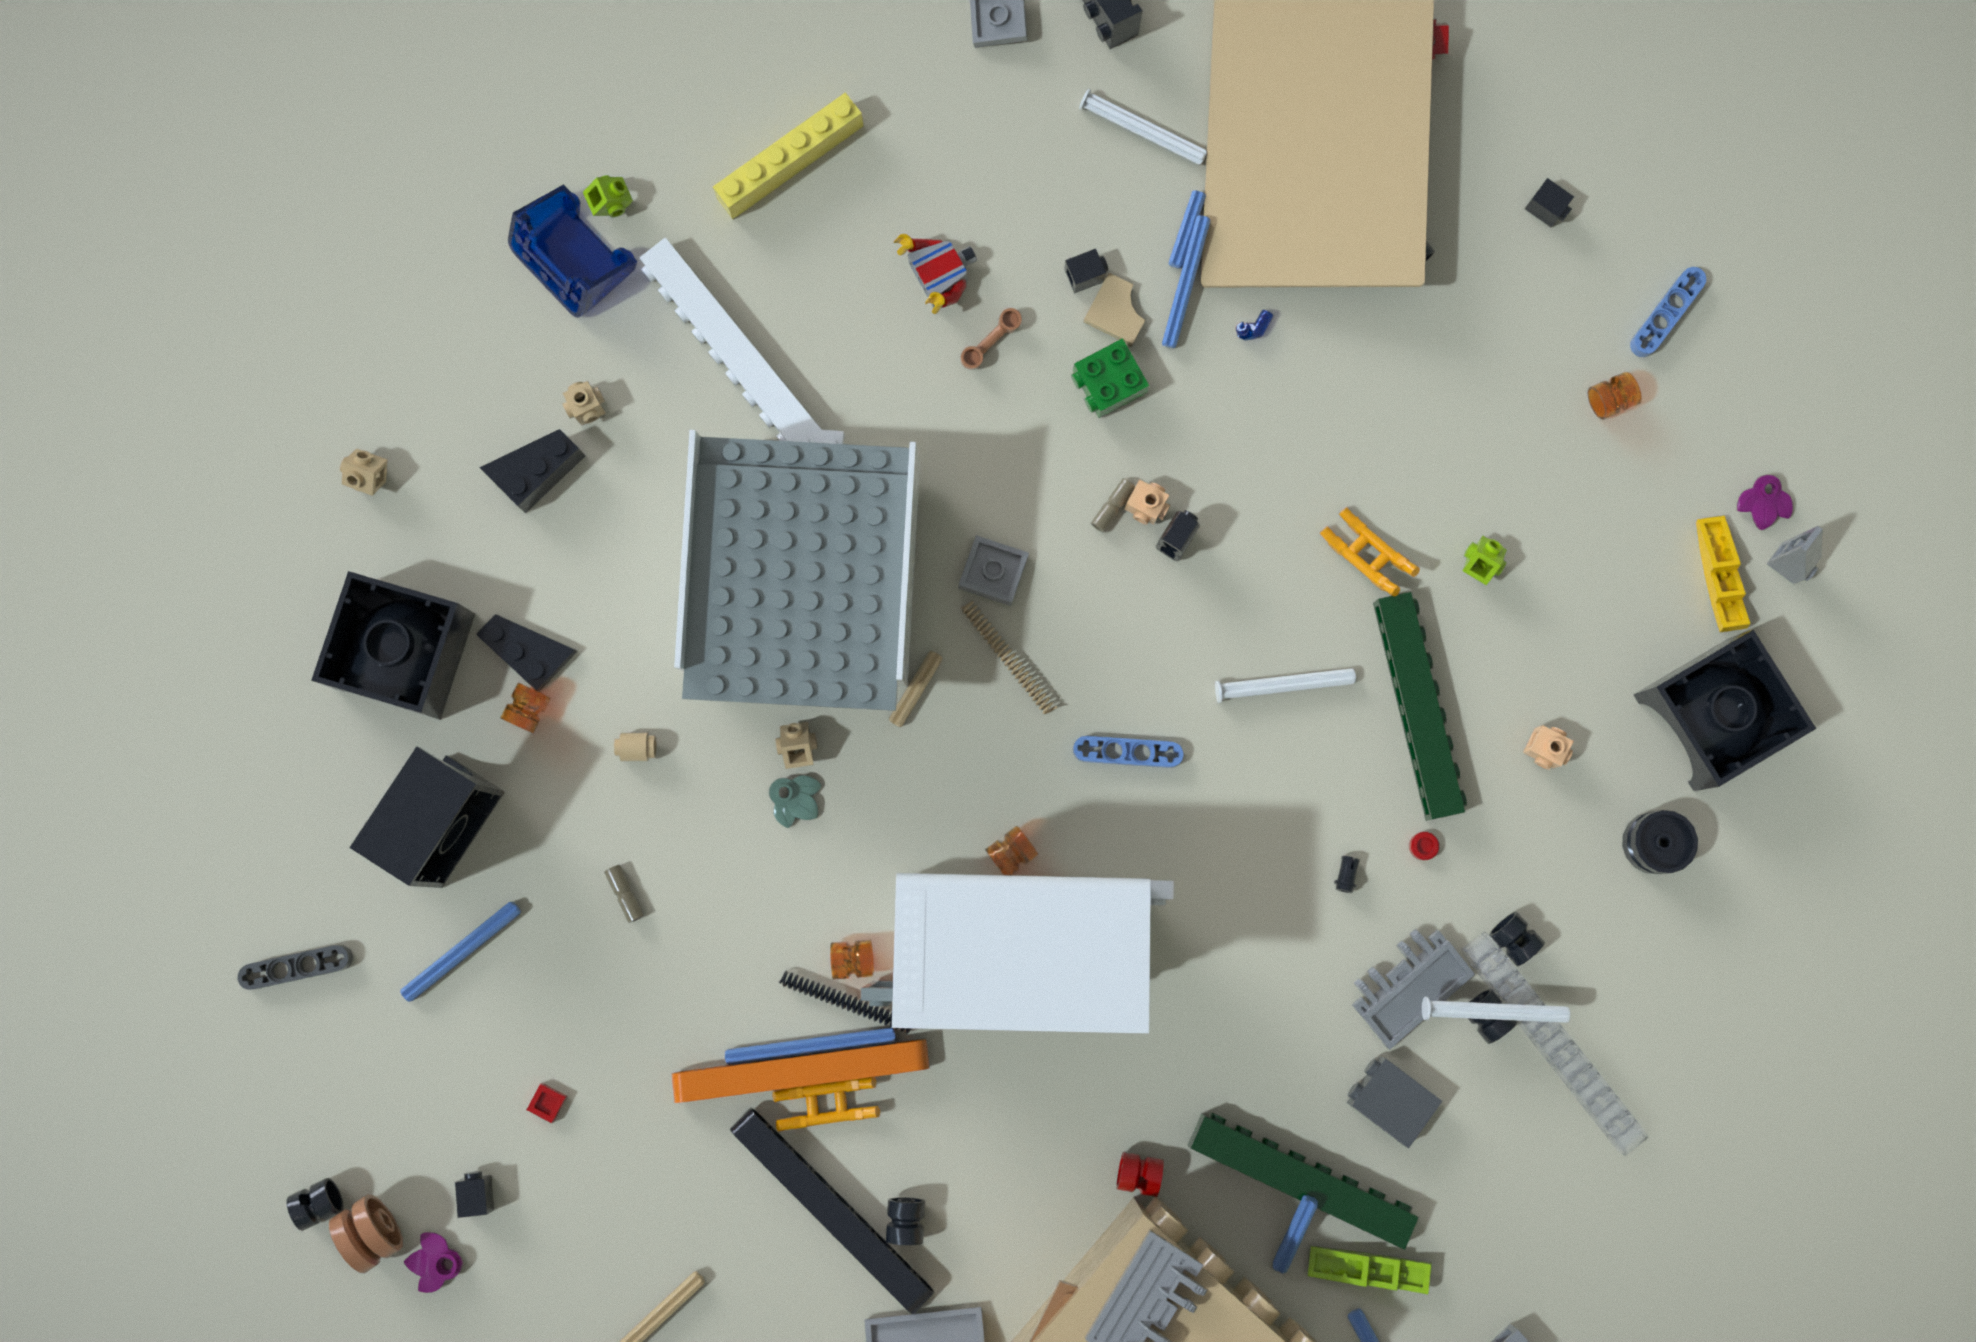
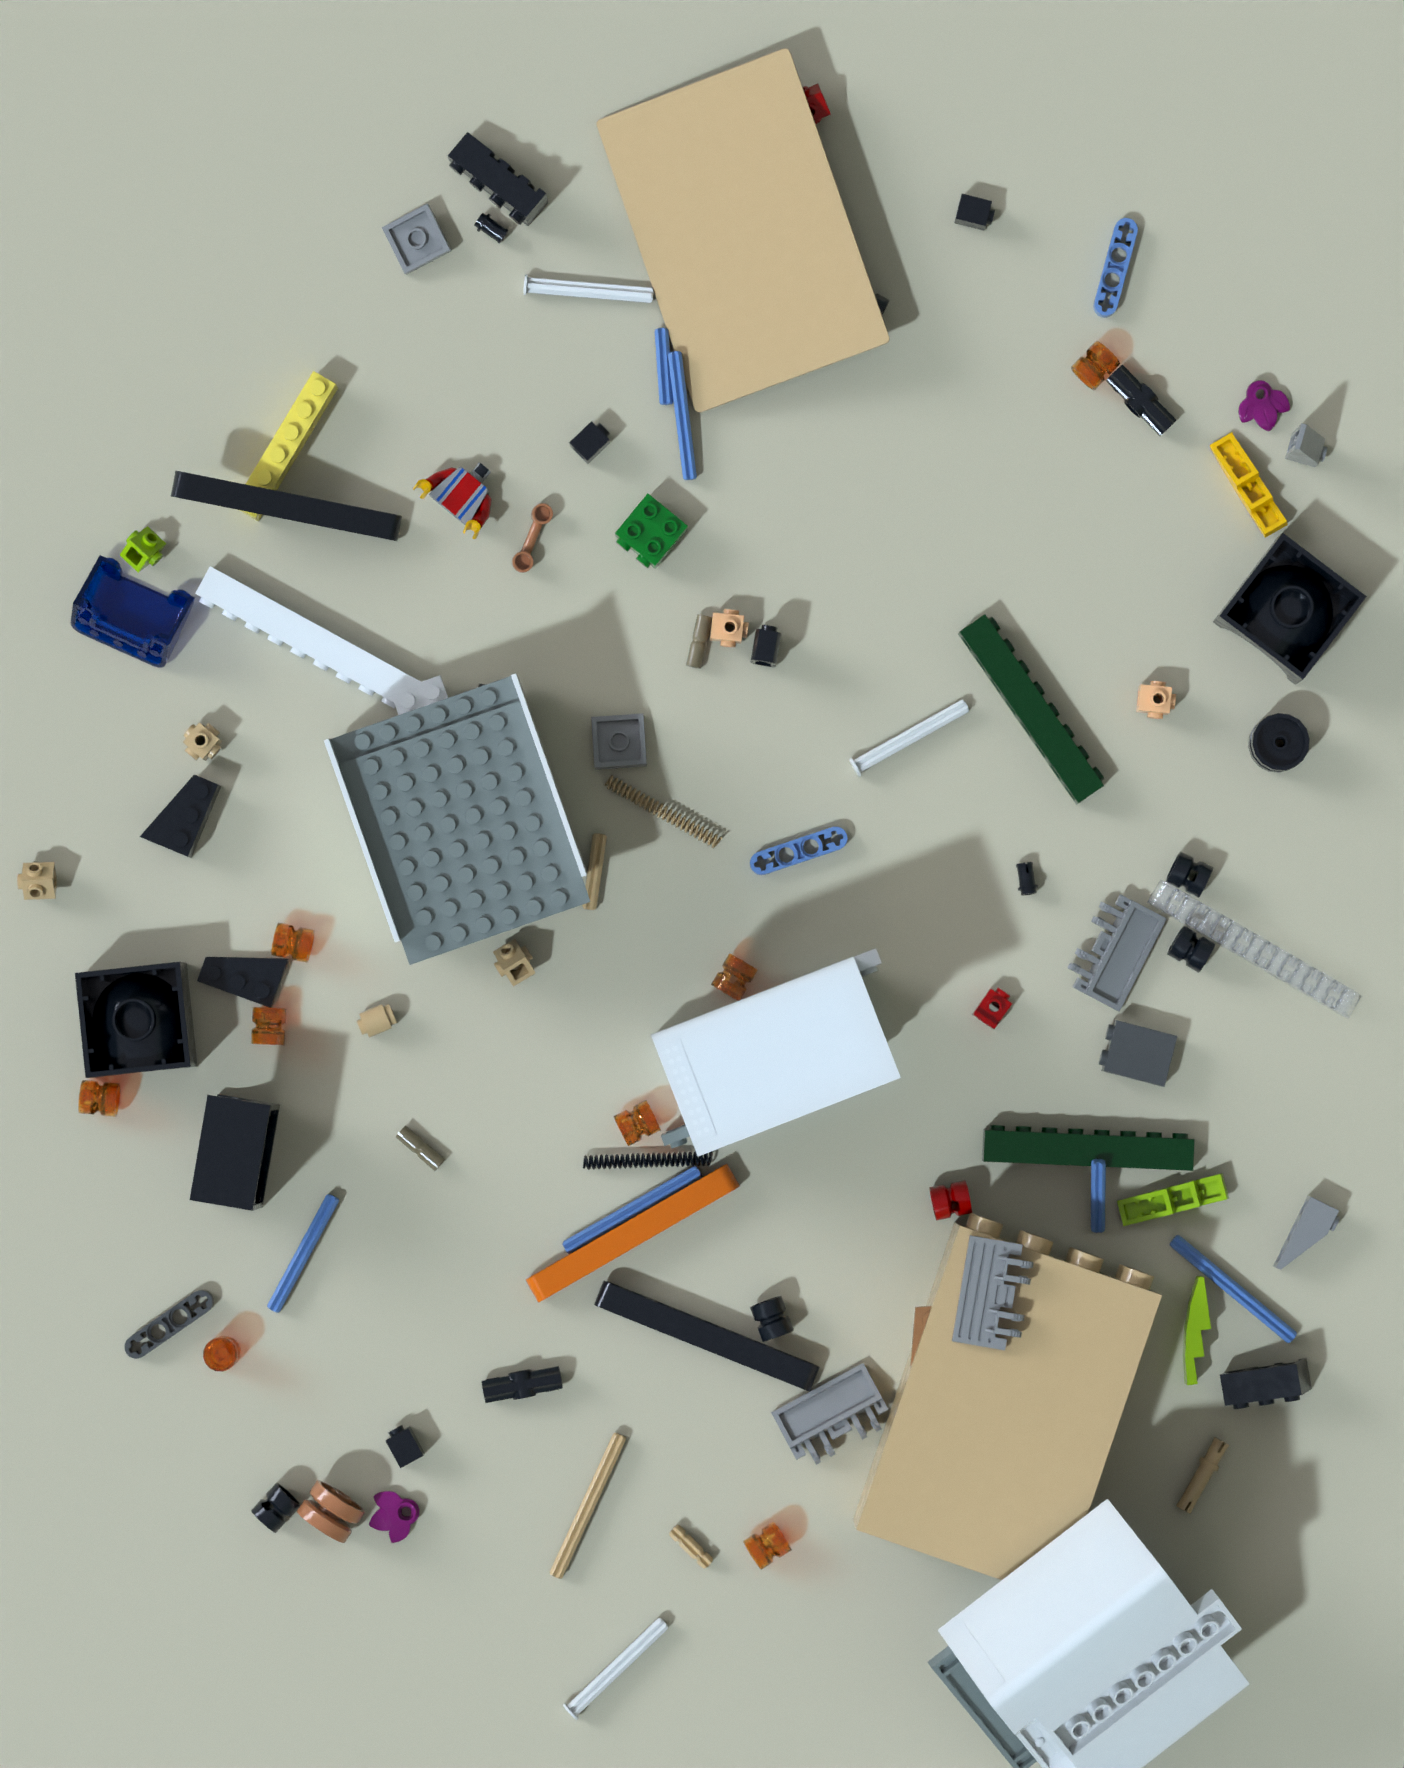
camera: 20 degrees left, 5 degrees up
red tile [526,1083,568,1123] -> none
sand green plate [769,775,822,828] -> none
light orange piece [772,1077,880,1132] -> none
tan tile [1083,273,1145,346] -> none
clear blue arm [1236,310,1274,341] -> none
light orange piece [1319,507,1420,597] -> none
red tile [1409,832,1439,861] -> none
white axle [1422,997,1570,1023] -> none
lime brick [1462,535,1507,586] -> none
none -> clear orange wheel [78,1080,120,1117]
none -> black beam [171,471,402,541]
none -> clear orange wheel [203,1336,241,1372]
none -> clear orange wheel [271,922,315,963]
none -> black pin [474,213,509,244]
none -> black piece [481,1366,563,1403]
none -> red brick [972,988,1012,1029]
none -> black piece [1106,364,1176,436]

